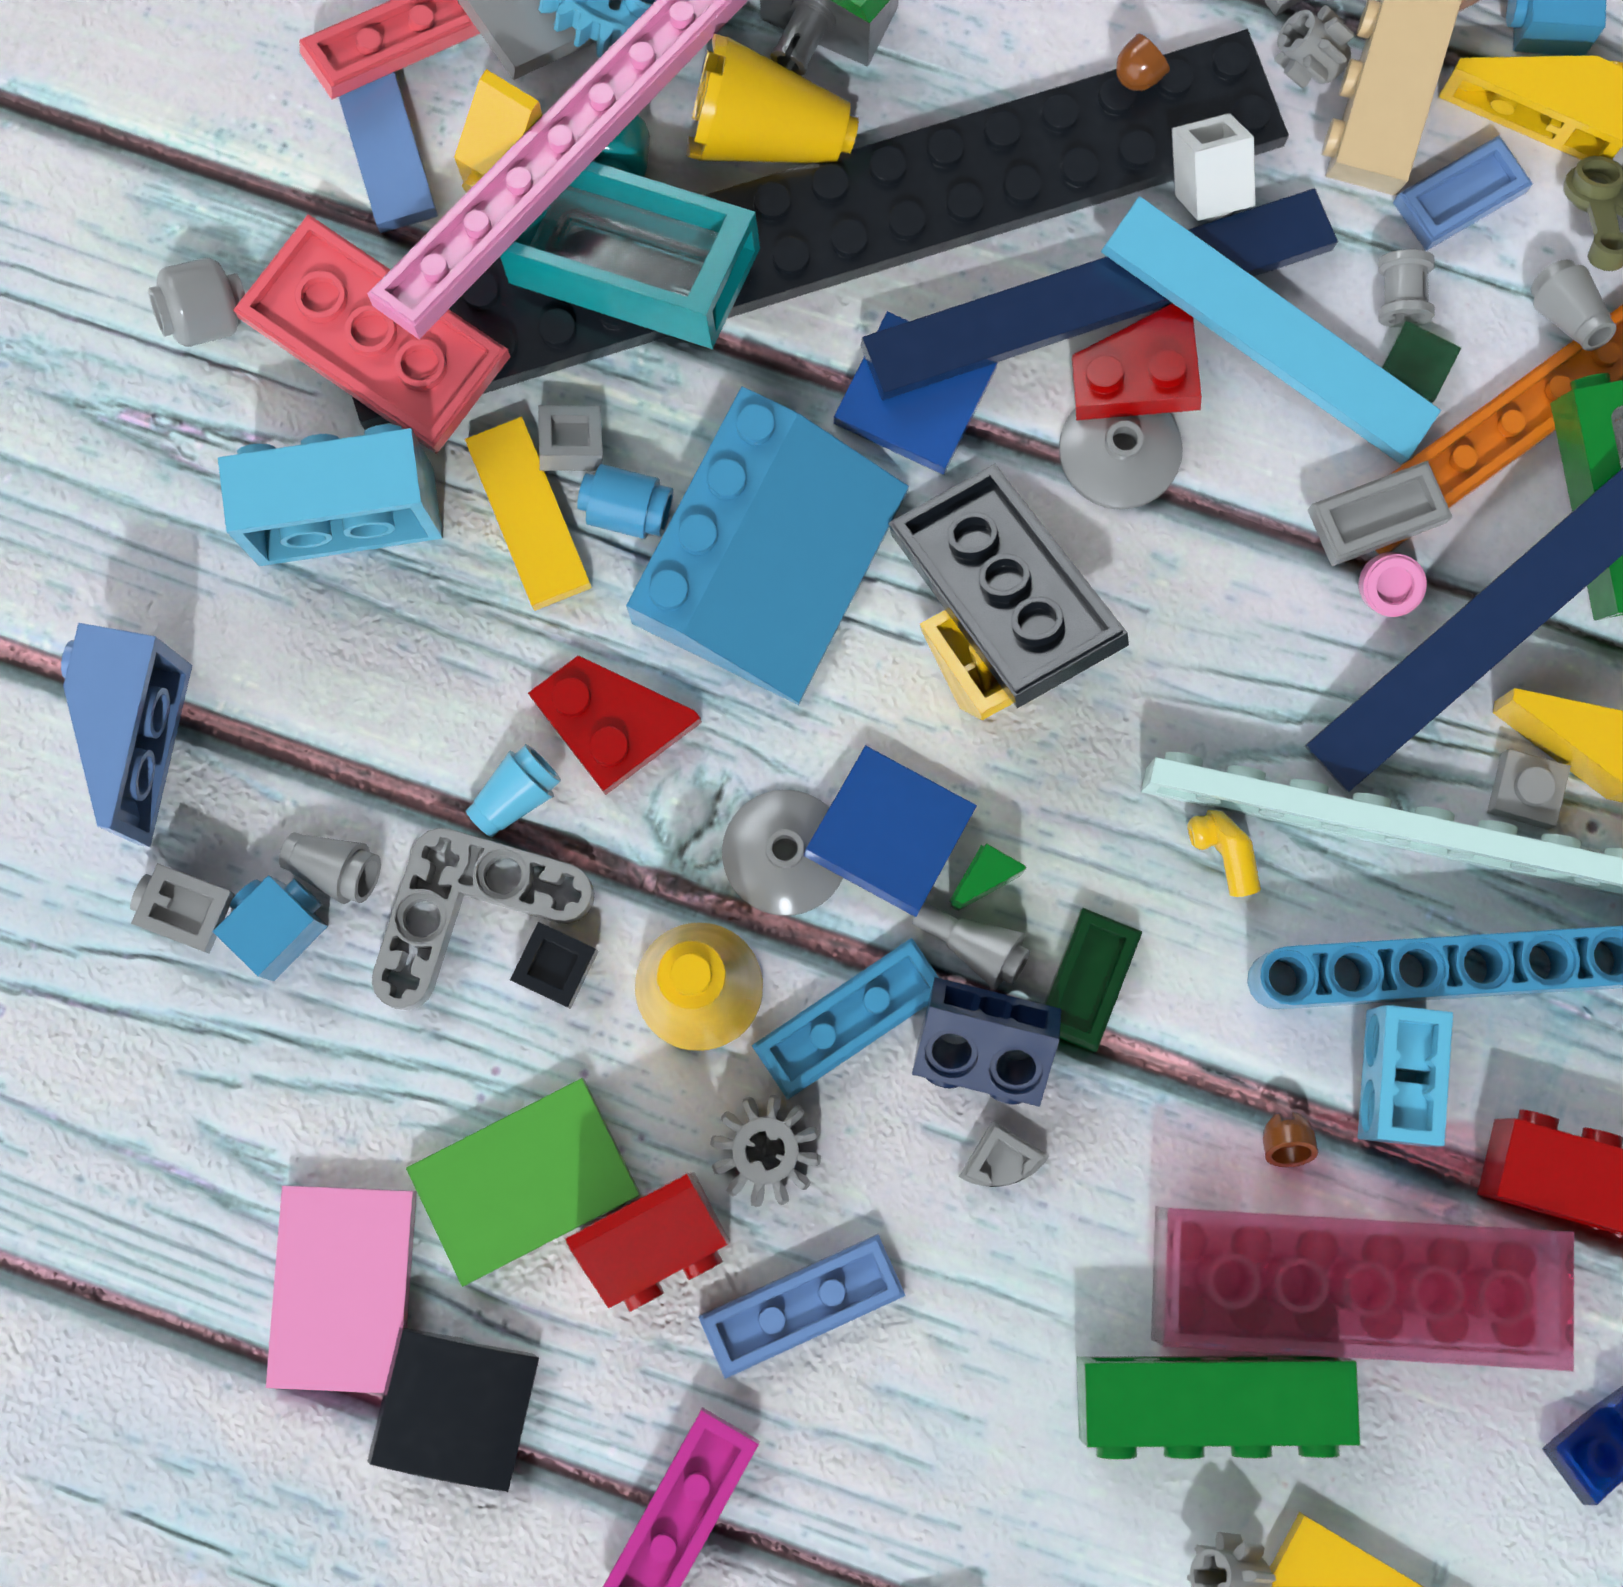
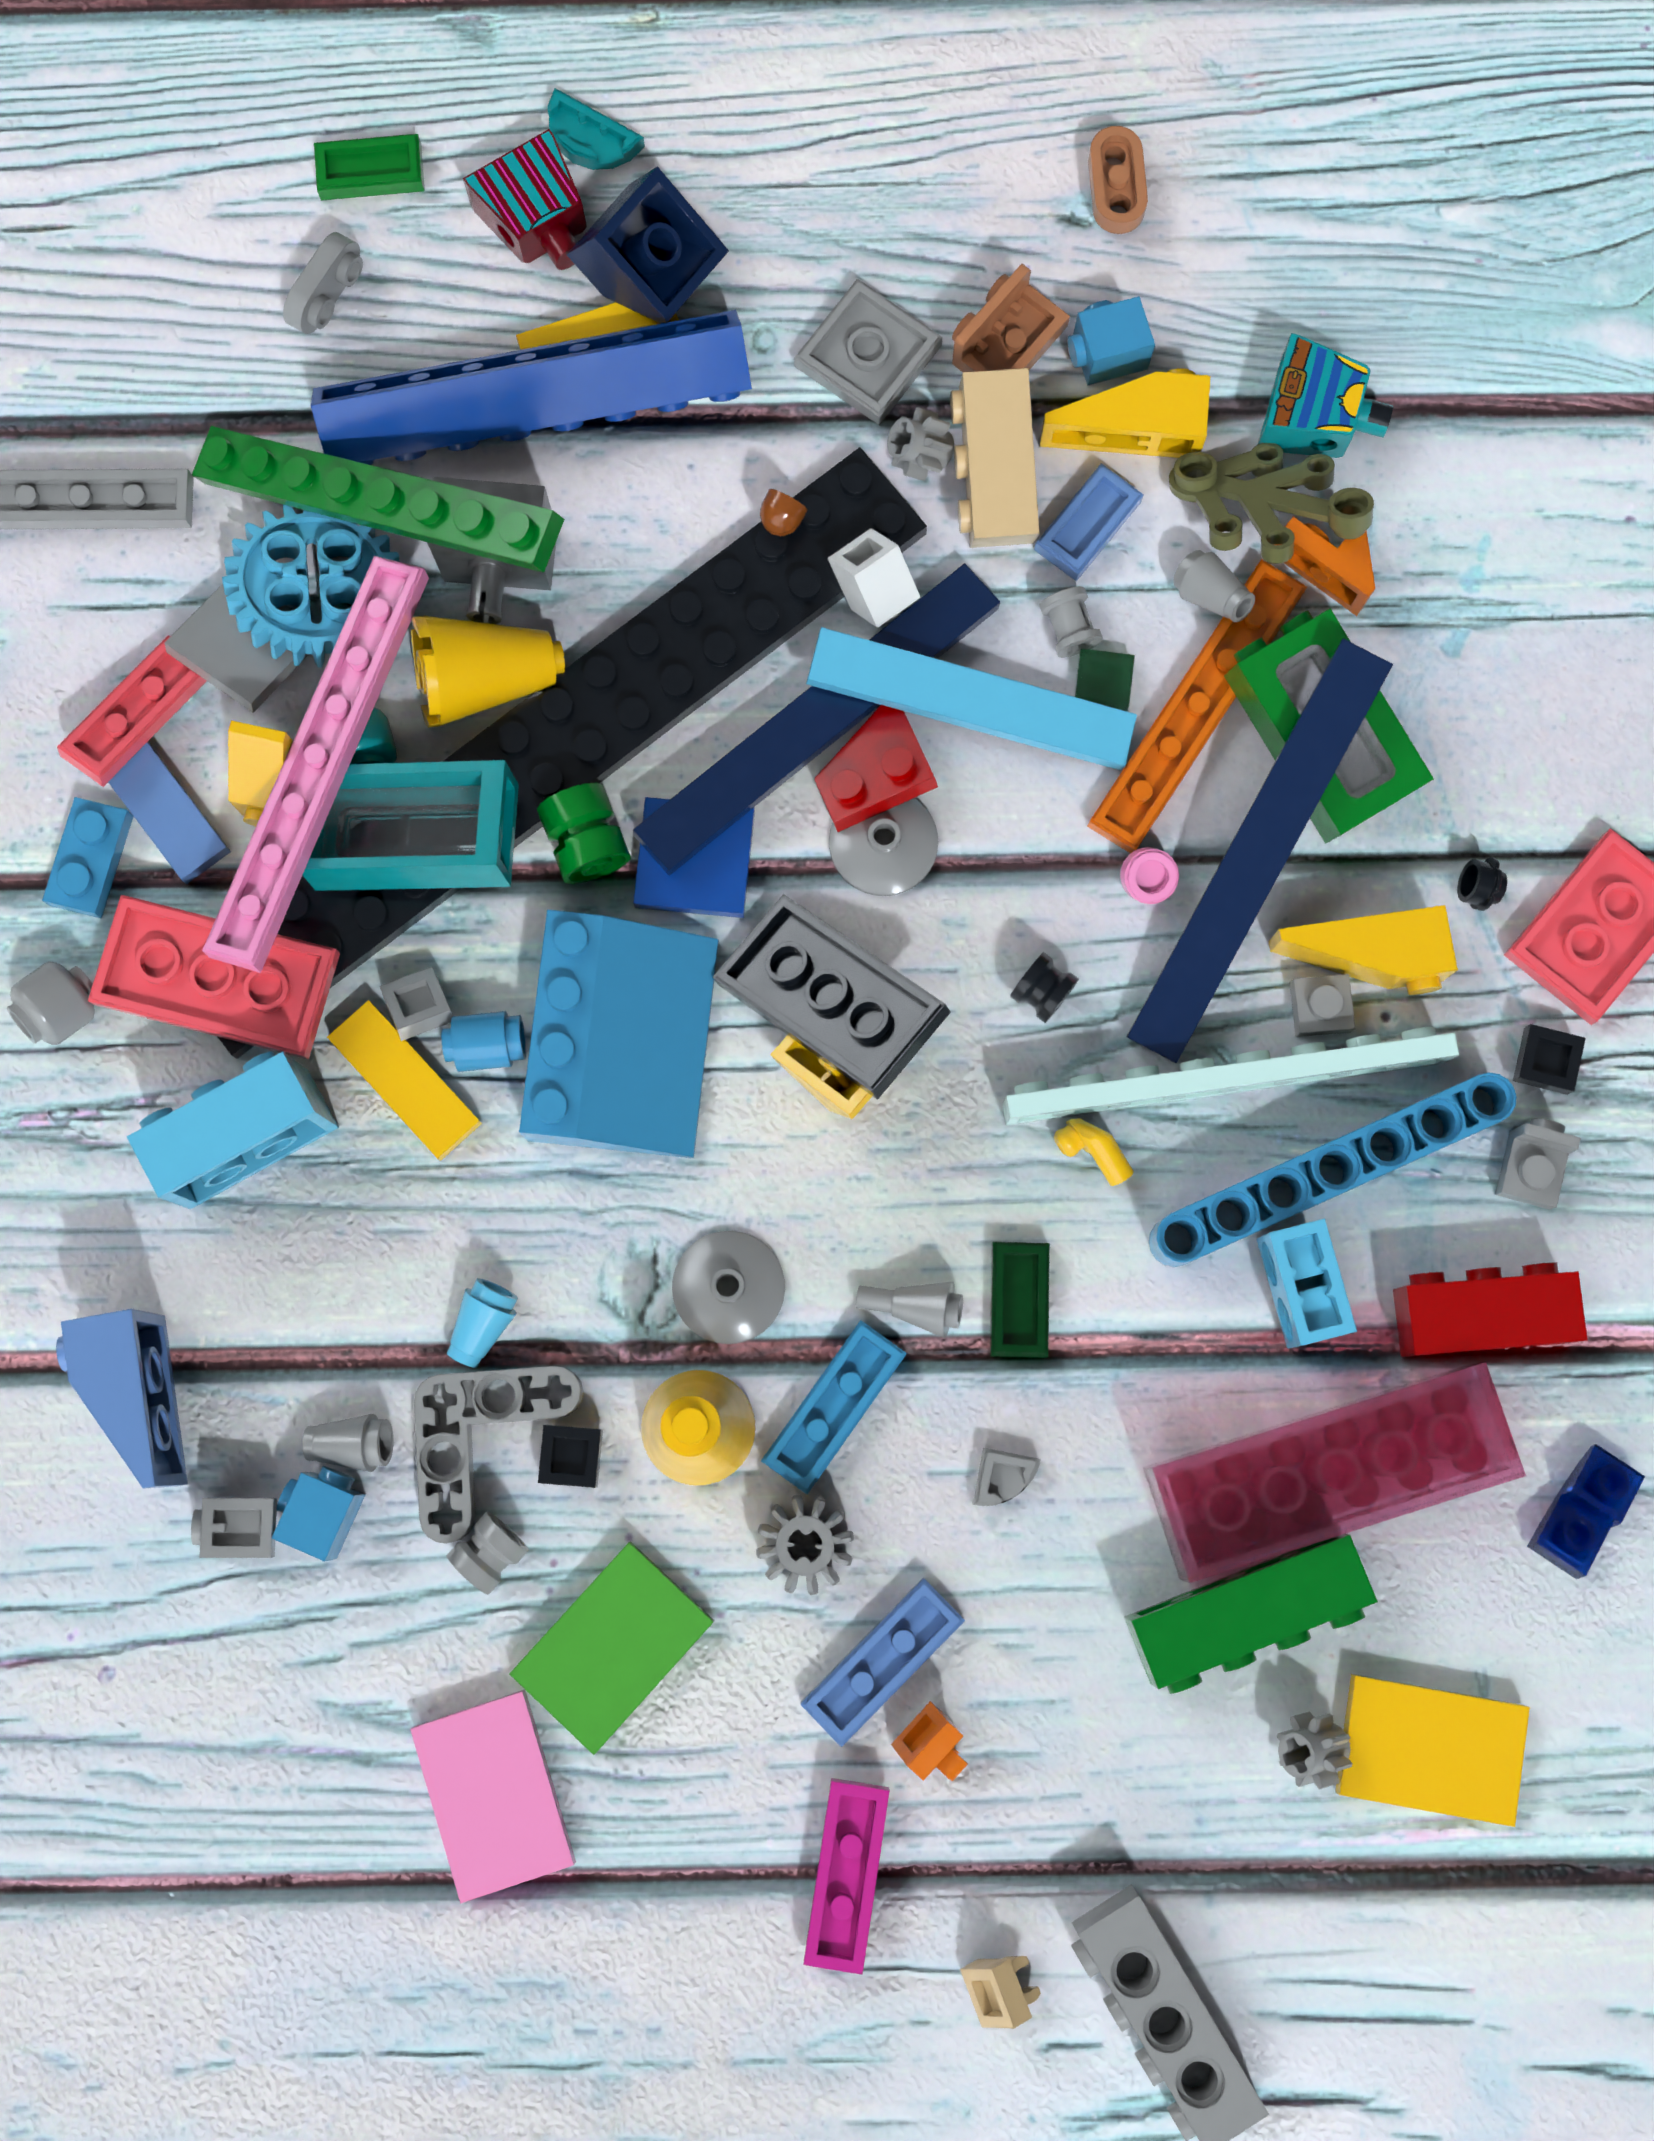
camera: 20 degrees left, 0 degrees up
black slope [367,1327,539,1492] -> none
red wing [528,655,702,795] -> none
red slope [565,1172,730,1312] -> none
blue tile [804,745,977,917] -> none
dark blue brick [912,977,1061,1107] -> none
green slope [949,843,1027,911] -> none
dark orange hinge [1263,1112,1318,1167] -> none
light grey tile [1307,461,1452,566] -> none
none -> dark azure plate [42,797,133,919]
none -> light grey wheel [446,1512,529,1595]
none -> green wheel [537,783,631,884]
none -> orange tile [891,1701,968,1781]
none -> black wheel [1010,952,1079,1023]

